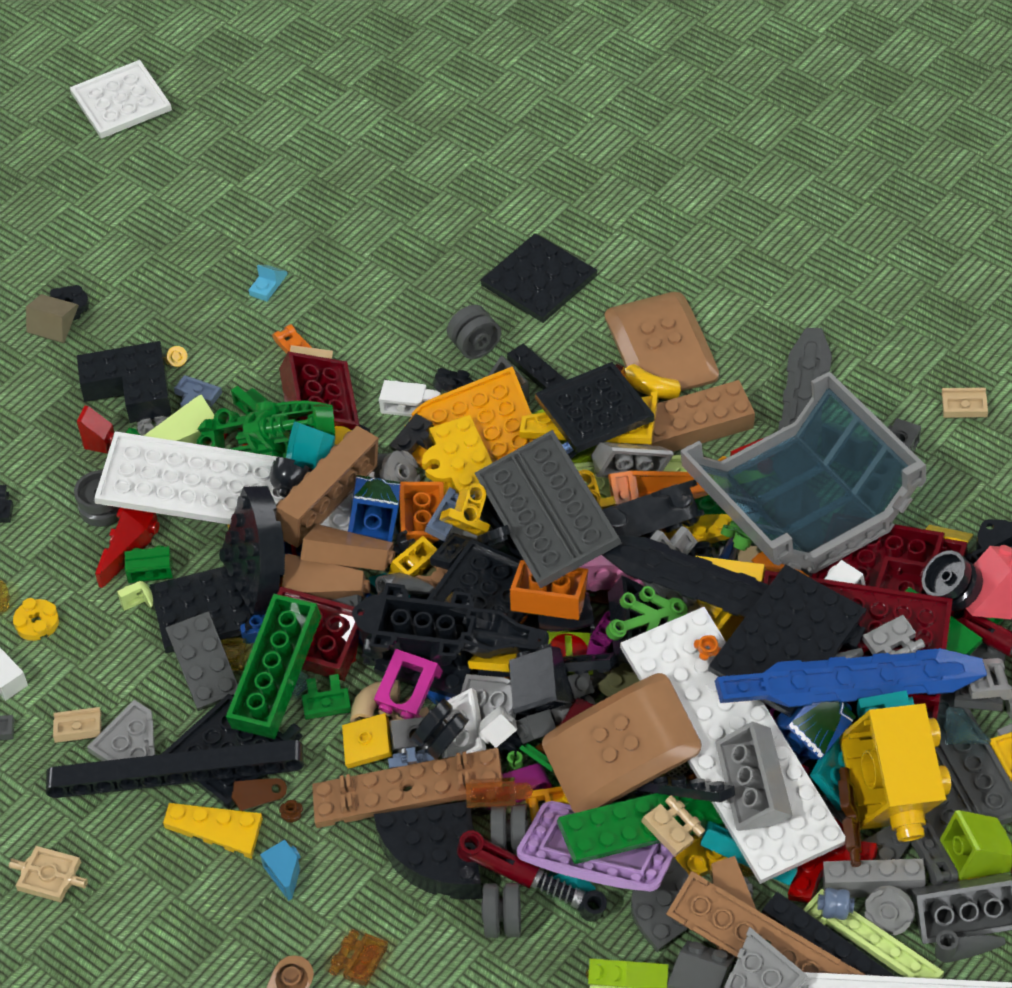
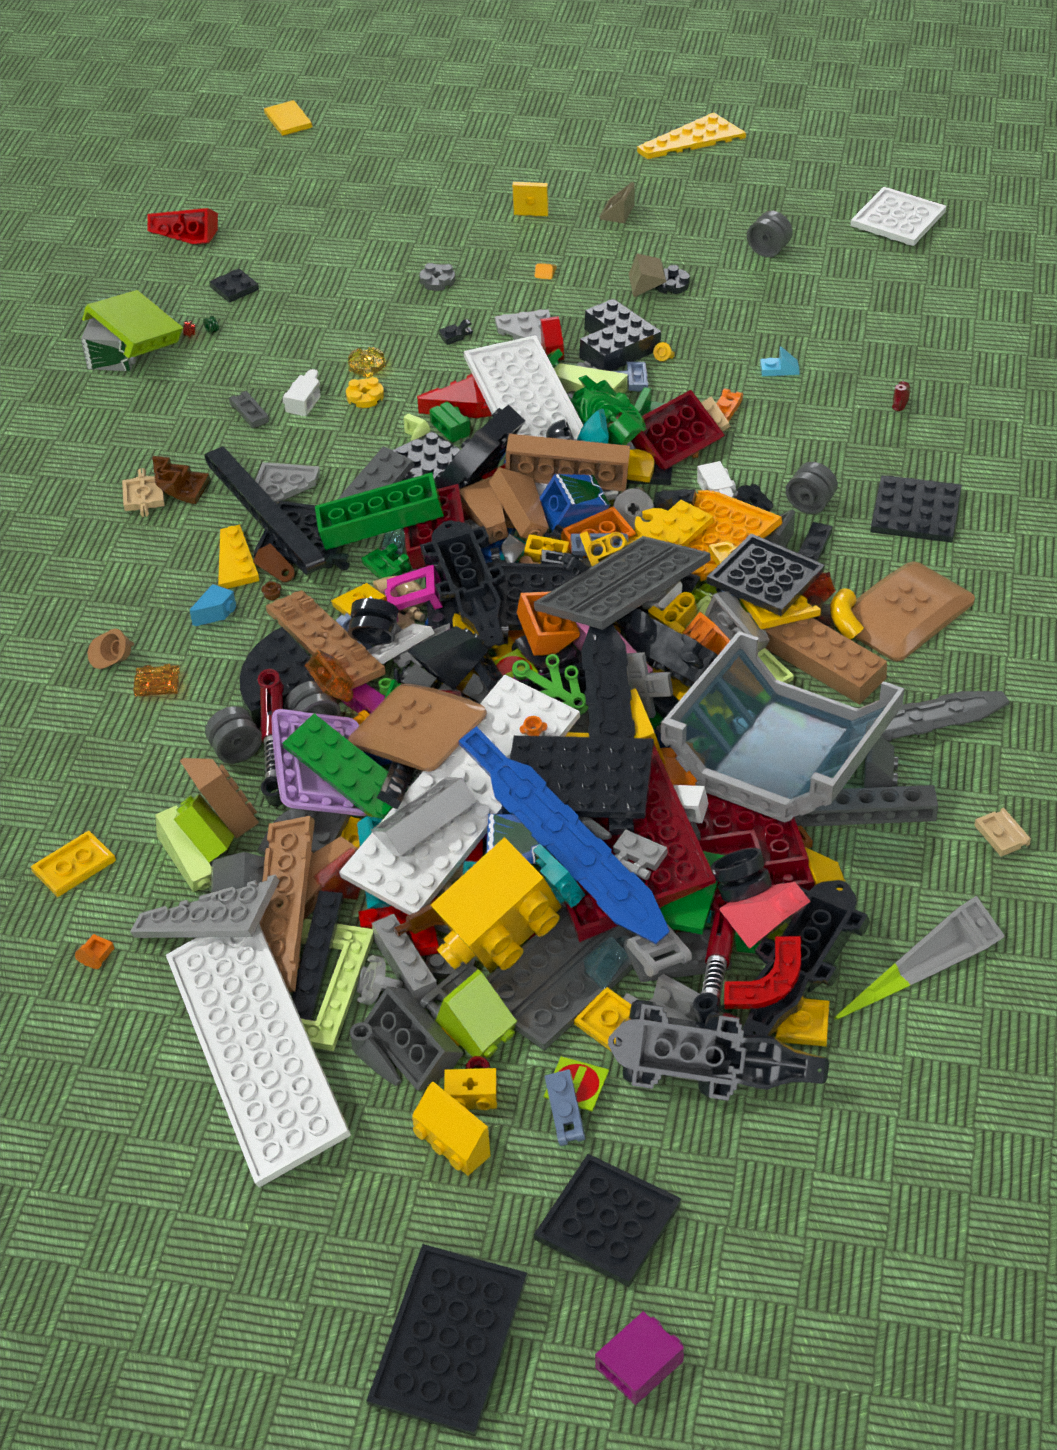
camera: 60 degrees right, 5 degrees down
tan plate [53,707,101,743] -> none
white brick [479,705,517,748] -> none
tan plate [641,795,706,857] -> none
sand blue piece [817,887,854,920] -> none
none -> reddish brown slope [152,456,211,504]
none -> medium nougat slope [180,758,259,839]
none -> clear red slope [313,848,360,900]
none -> light grey plate [495,309,551,344]
none -> dark grey wheel [747,211,793,258]
none -> dark red piece [892,381,911,411]

